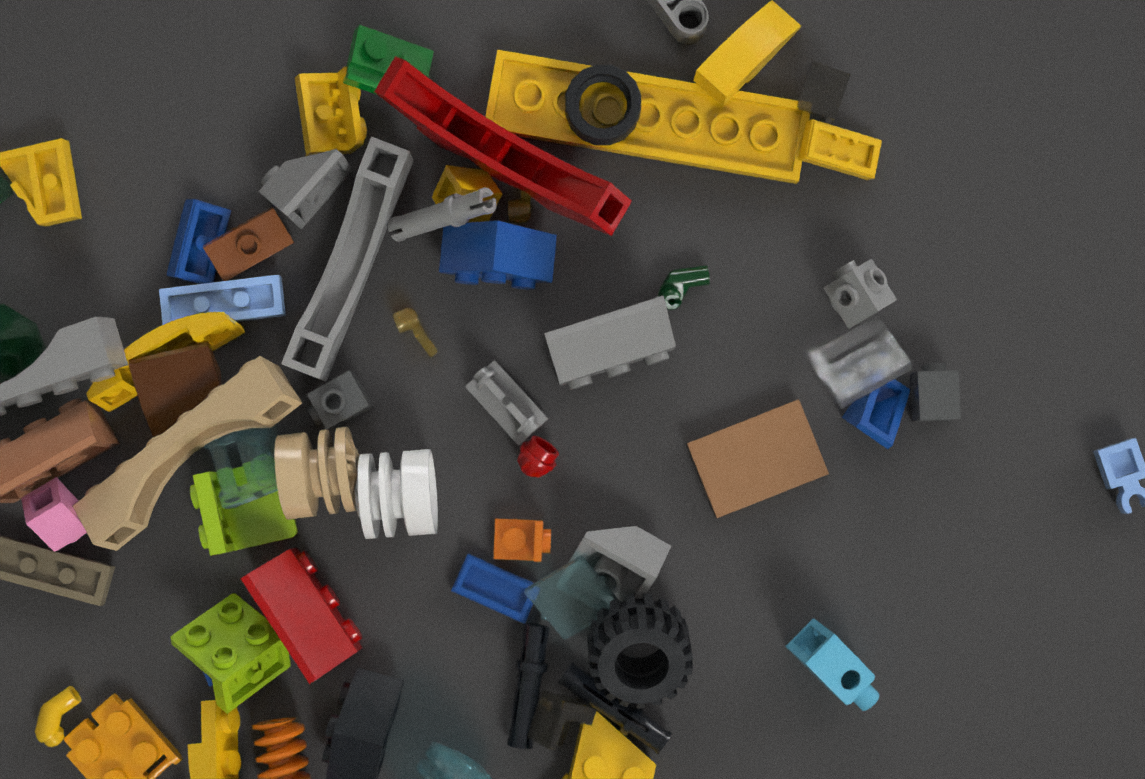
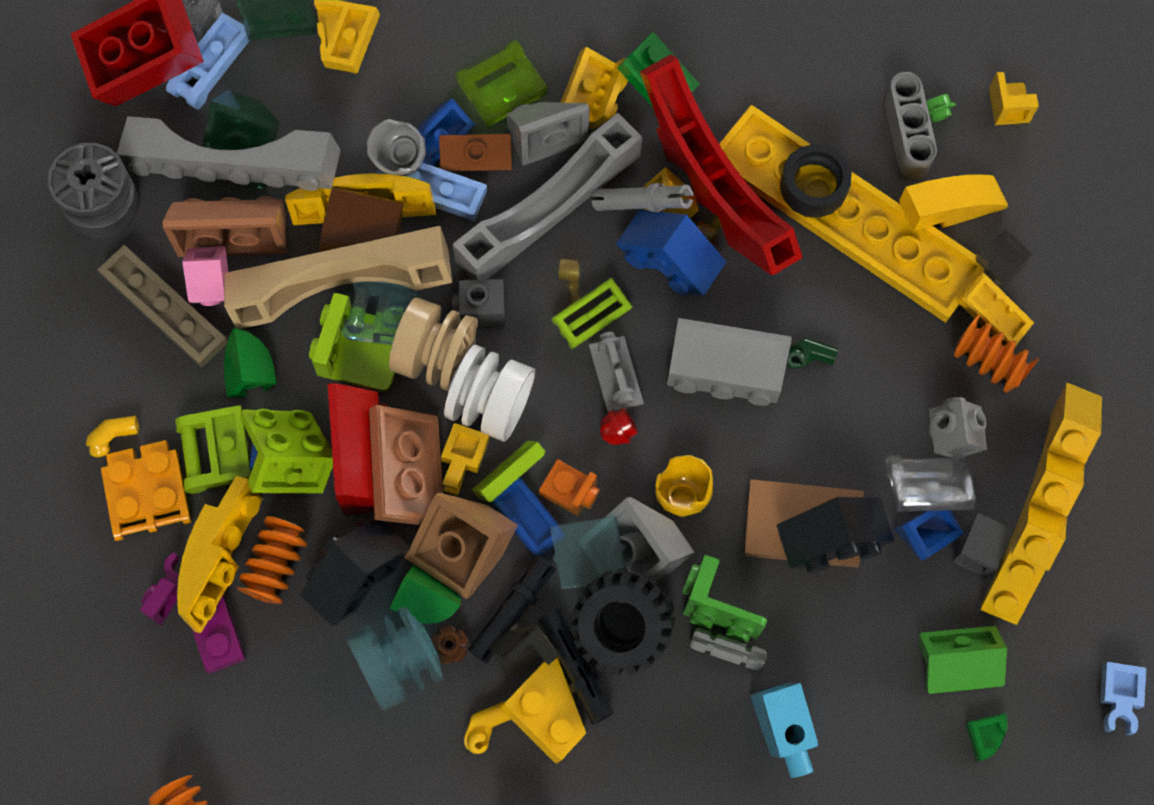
camera: 25 degrees right, 15 degrees down
none -> lime plate [175,405,252,494]
none -> green brick [224,328,277,398]
none -> light grey hair [366,119,426,176]
none -> nougat tile [369,405,443,525]
none -> green brick [390,565,461,624]
none -> medium nougat slope [405,493,518,599]
none -> reddish brown plate [430,626,468,664]
none -> yellow plate [441,423,490,496]
none -> clear neon green plate [455,40,548,127]
none -> lime tile [471,441,546,502]
none -> lime tile [551,278,633,350]
none -> yellow hair [655,455,713,517]
none -> bright green bracket [682,555,767,642]
none -> light grey axle [690,628,767,671]
none -> black brick [776,497,895,573]
none -> bright green panel [919,625,1007,694]
none -> orange piece [954,315,1040,393]
none -> green tile [965,713,1008,762]
none -> yellow arch [980,382,1102,625]

